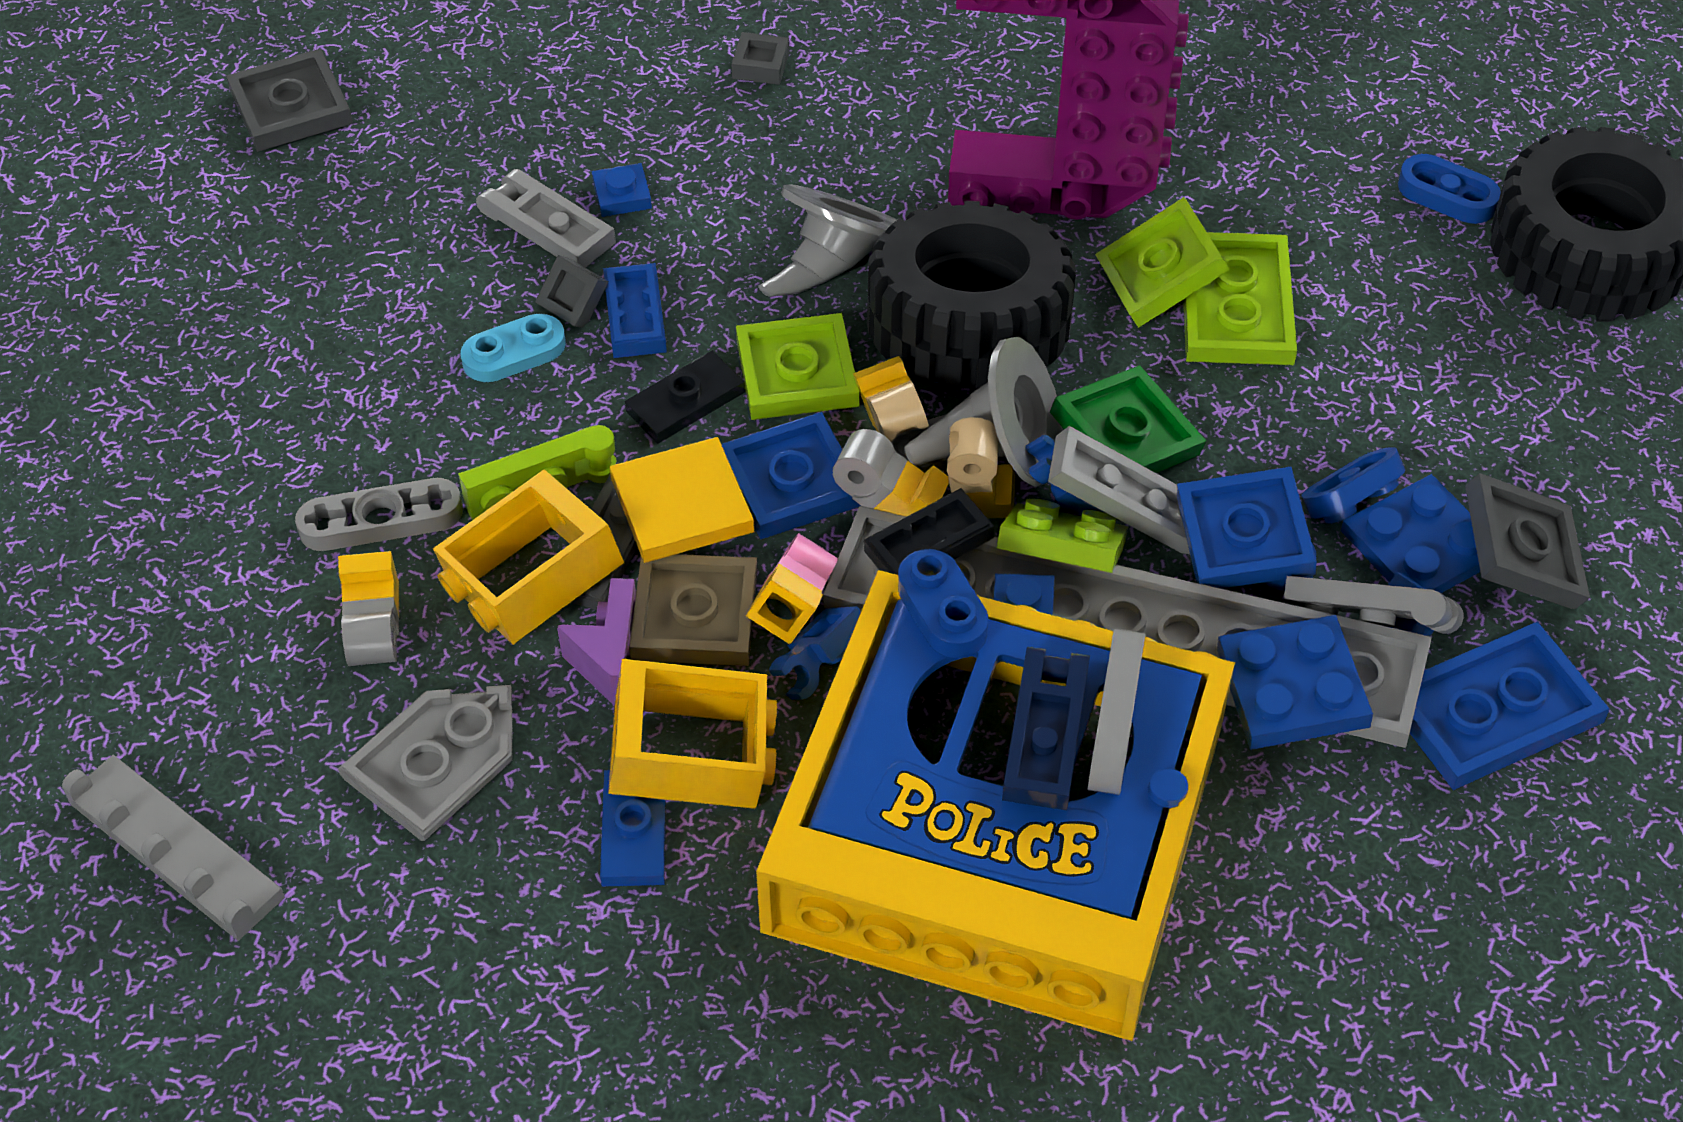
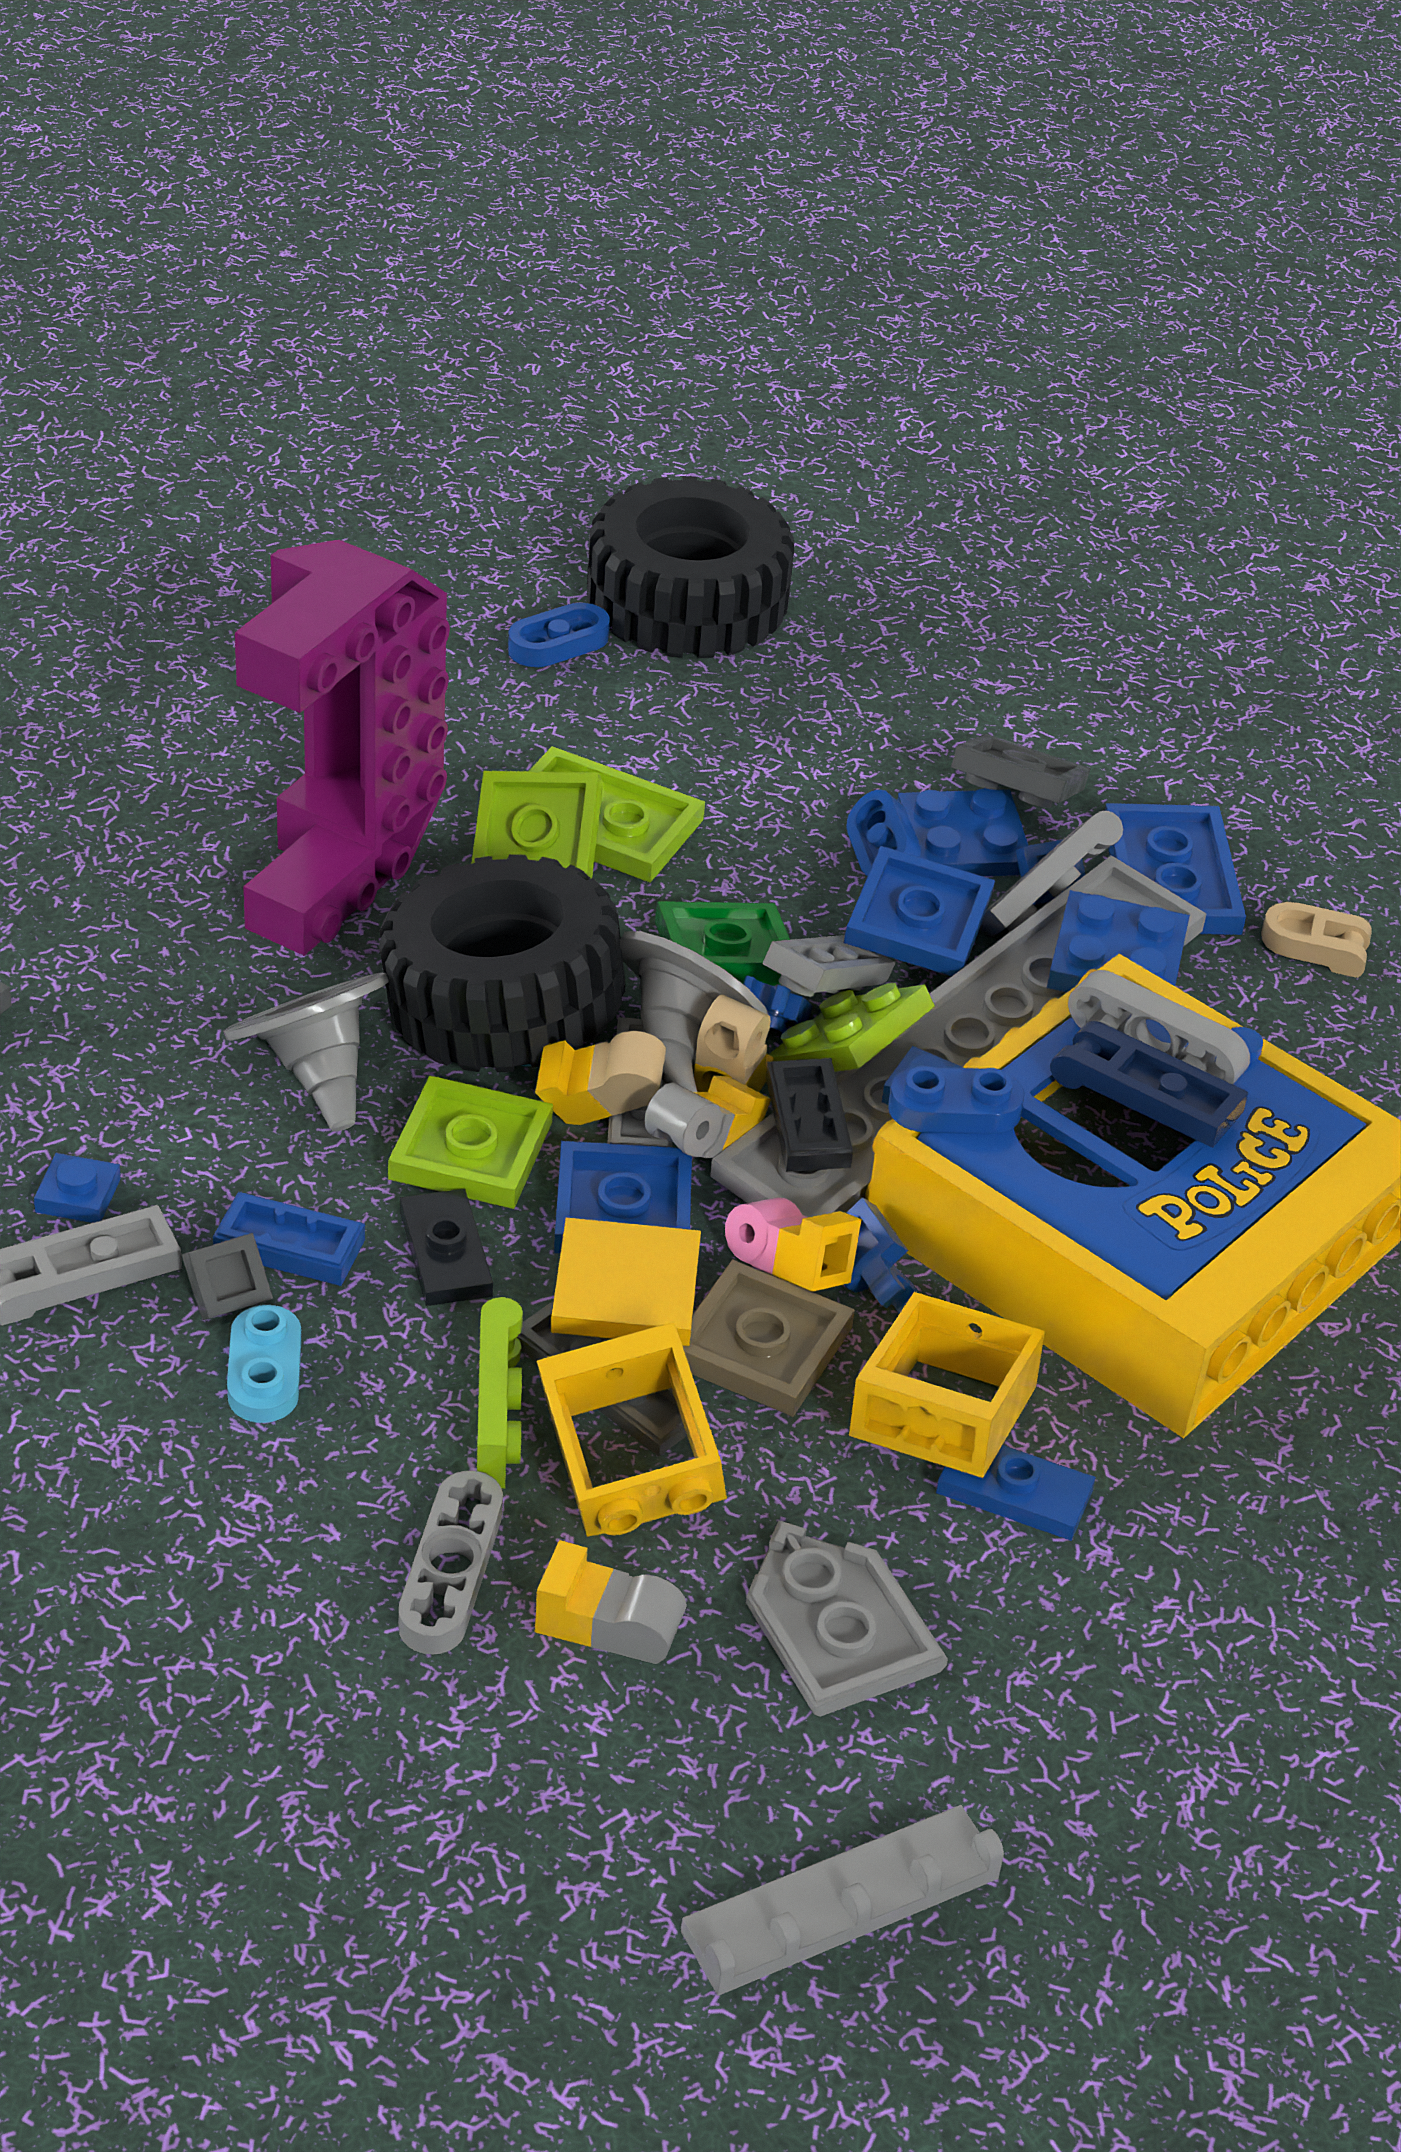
camera: 70 degrees left, 10 degrees down
medium lavender slope [557,578,636,705] -> none
none -> tan plate [1261,902,1372,978]

